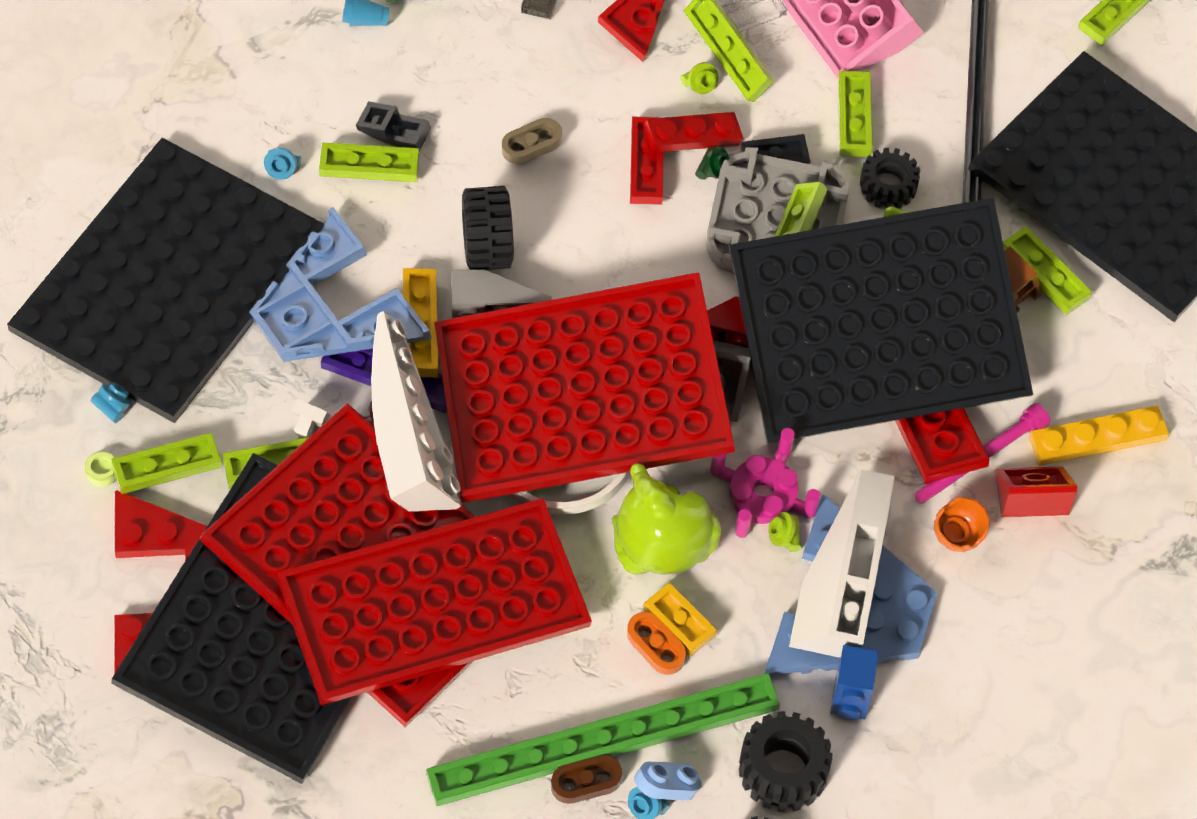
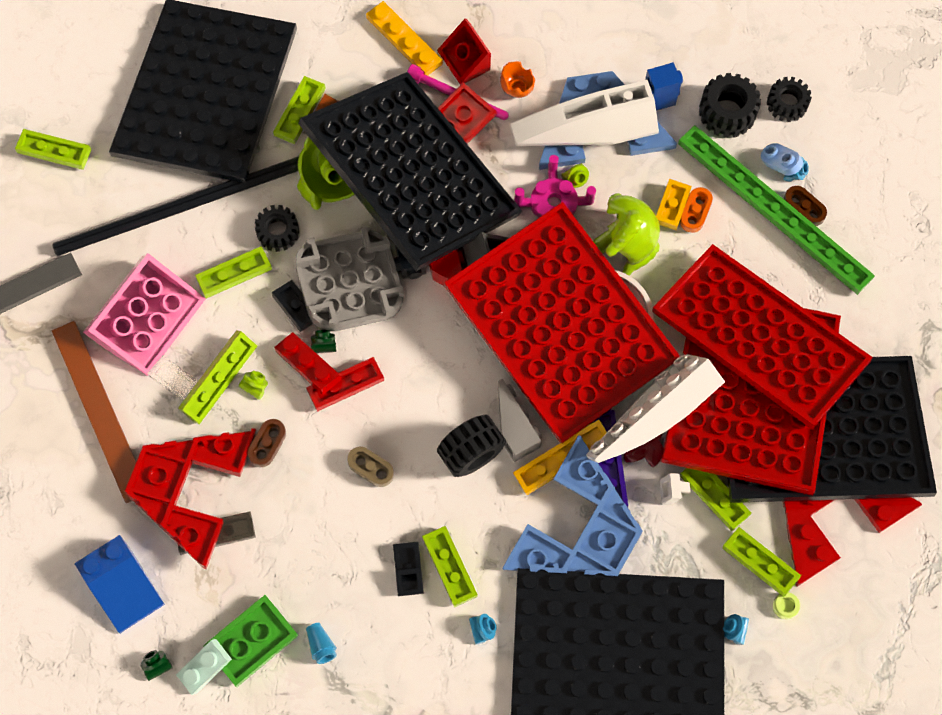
camera: 115 degrees left, 10 degrees up
lime plate [774,182,828,237] -> none
none -> reddish brown plate [248,419,286,467]

